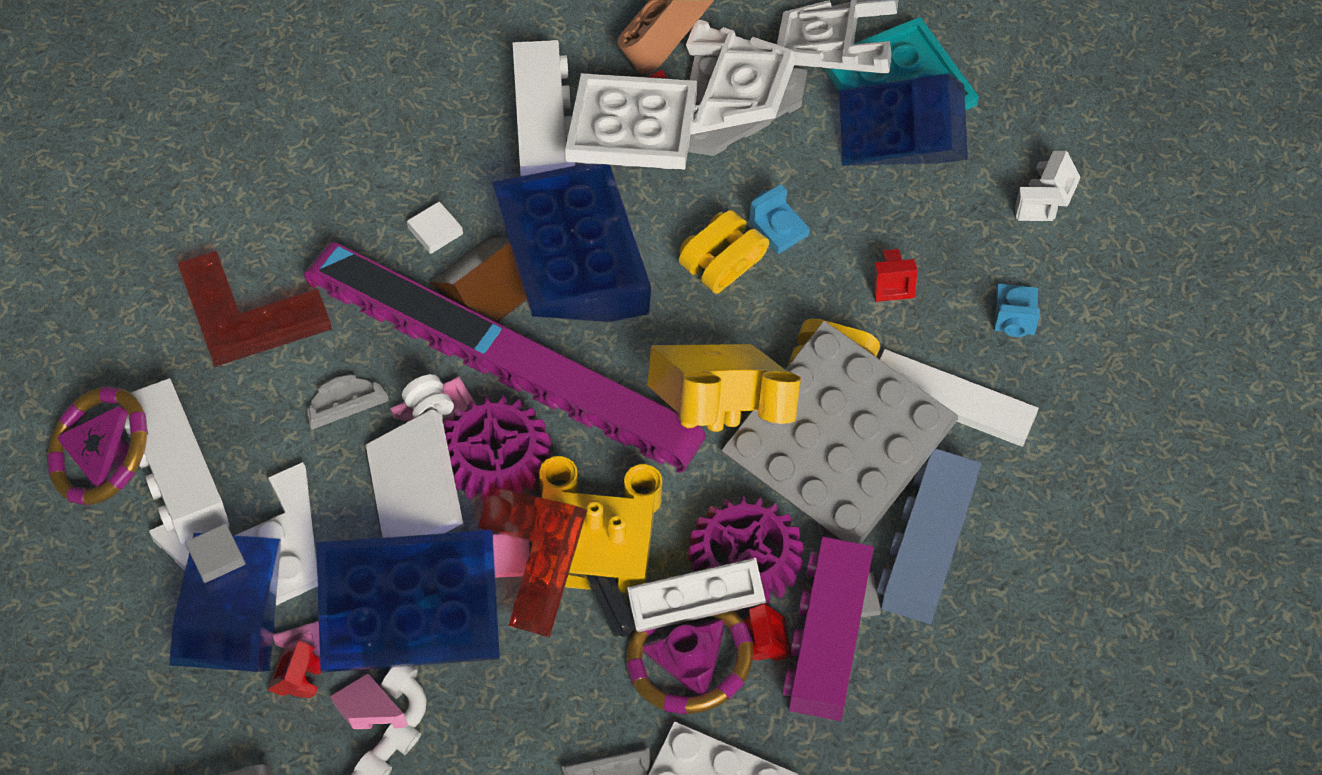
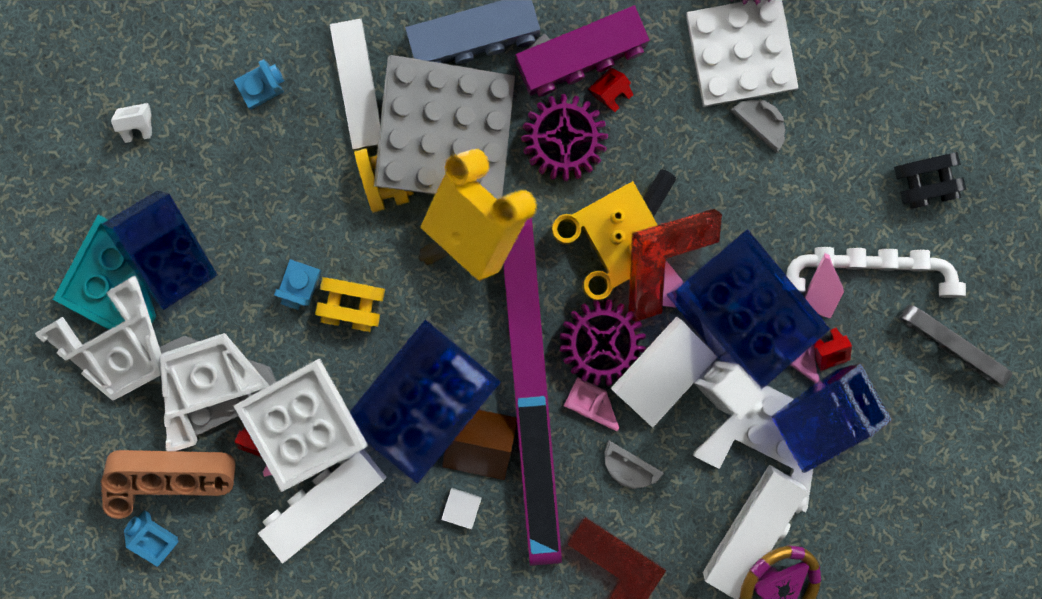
camera: 125 degrees left, 30 degrees up
light grey tile [185,523,245,583] -> none
white wheel [402,374,454,421] -> none
magenta piece [626,610,753,715] -> none
white tile [628,558,766,632] -> none
red tile [873,249,918,302] -> none
white tile [1015,187,1060,221] -> none
none -> white brick [694,361,767,420]

